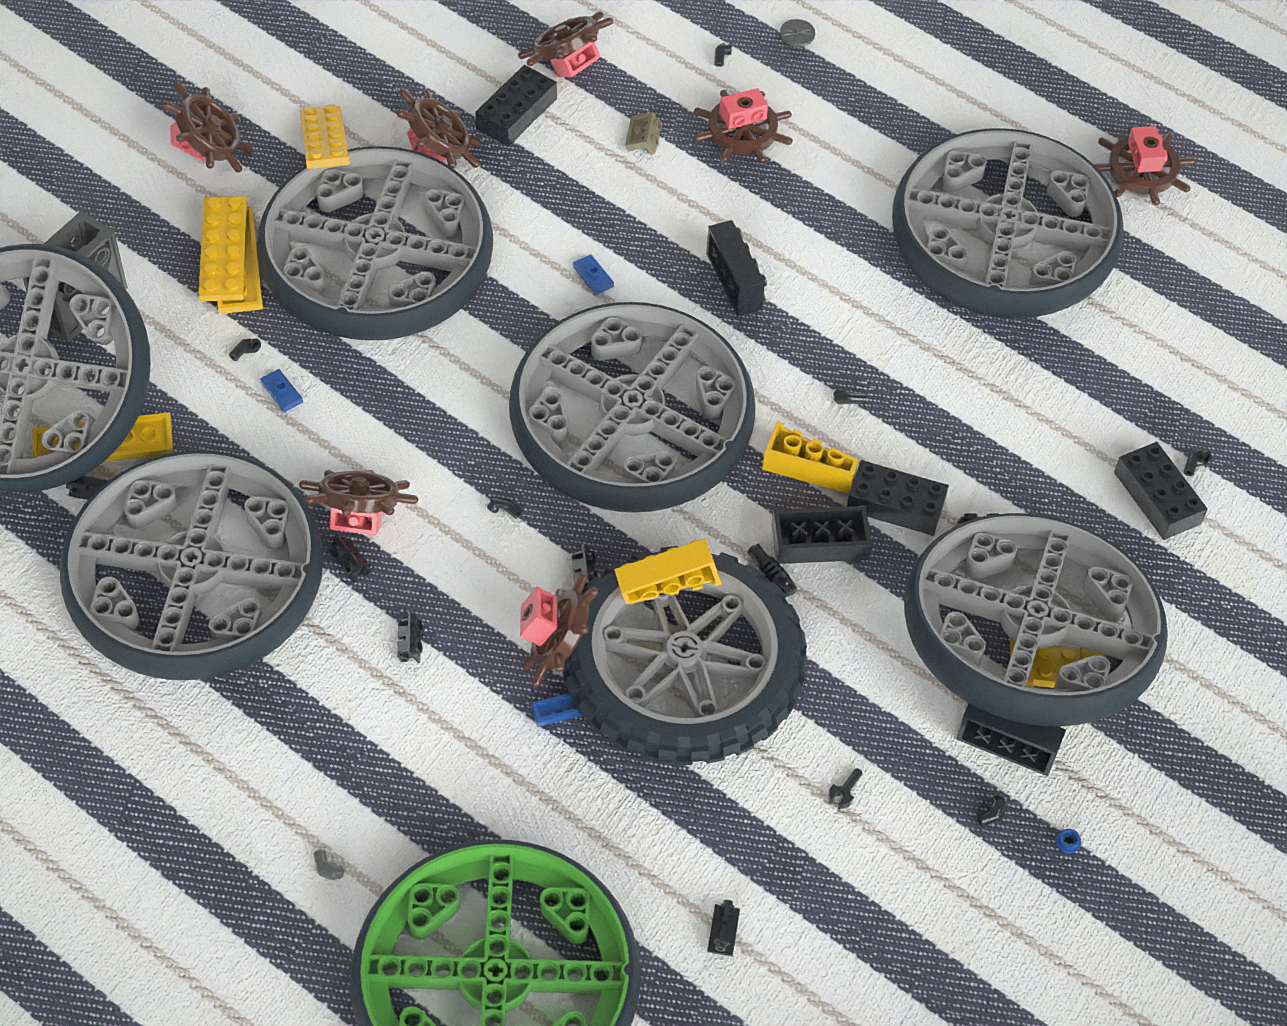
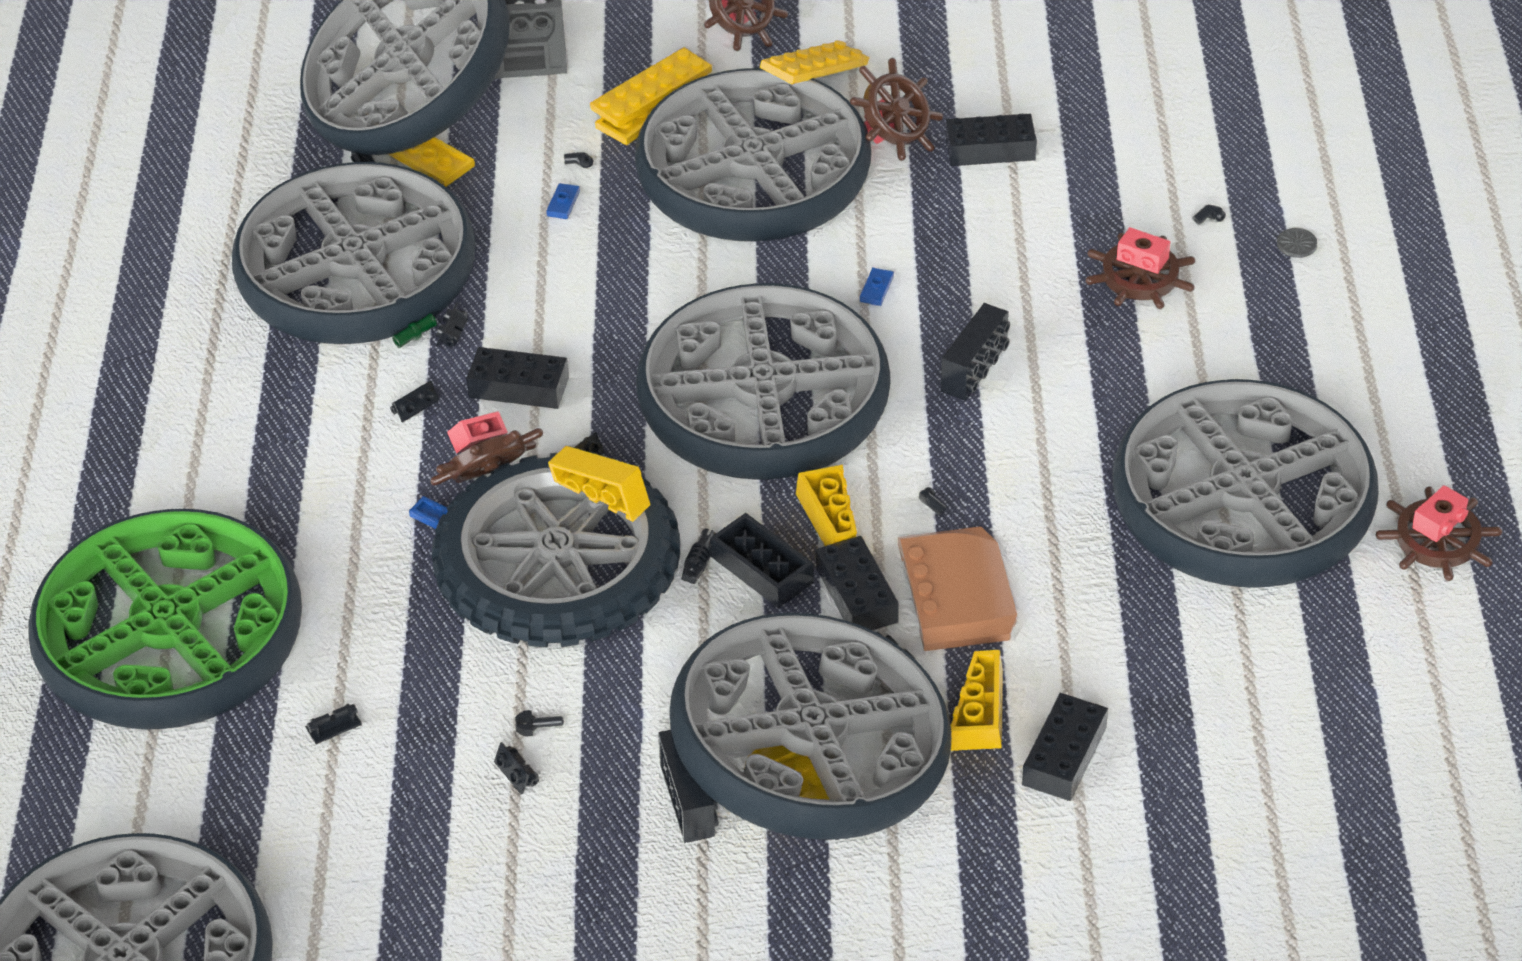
camera: 55 degrees right, 10 degrees down
reddish brown brick [299,470,419,536] -> none
dark grey arm [313,849,344,880] -> none
black arm [487,497,522,519] -> none
reddish brown brick [518,11,614,77] -> none
dark tan bracket [625,112,662,155] -> none
black arm [977,795,1007,826] -> none
blue plate [1056,829,1081,854] -> none
black arm [1183,450,1212,476] -> none
none -> dark green pin [392,313,437,348]
none -> black brick [466,347,569,409]
none -> black hinge [494,742,539,794]
none -> nougat slope [898,527,1017,651]
none -> yellow wedge [950,650,1003,751]

